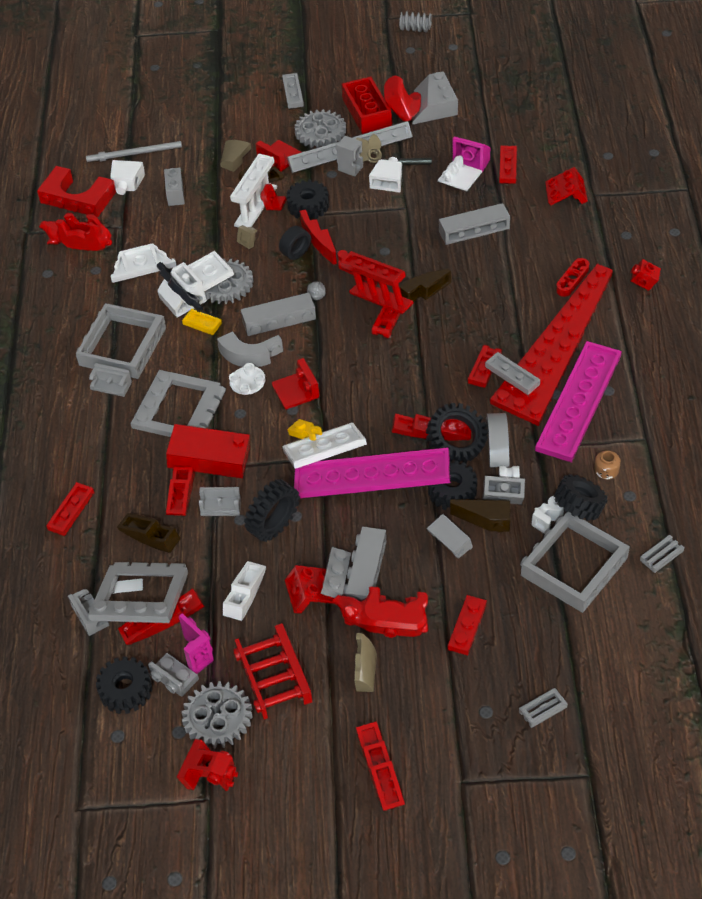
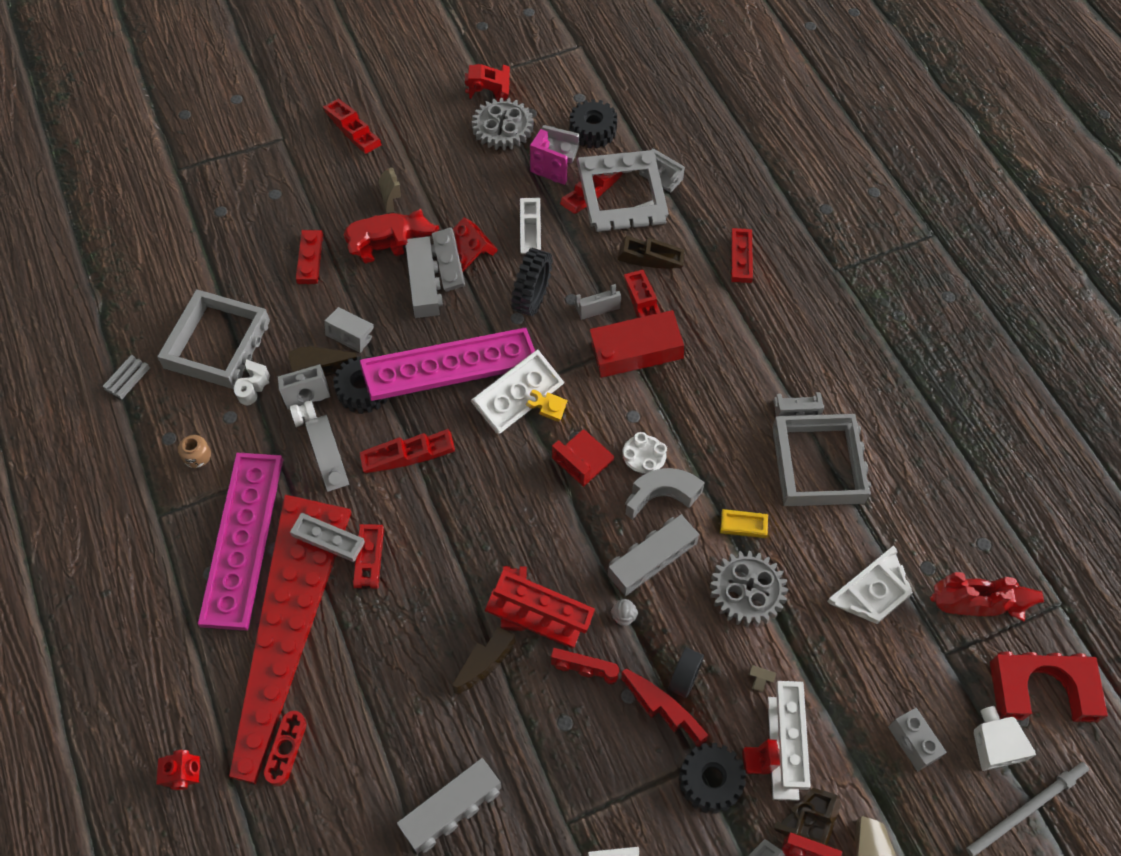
camera: 155 degrees right, 10 degrees up
light grey hinge [131,370,226,437] -> none
white piece [157,251,234,318] -> none
red fence [233,623,312,720] -> none
black tyre [426,403,488,463] -> none
light grey tile [519,688,568,728] -> none
black tyre [554,474,608,521] -> none

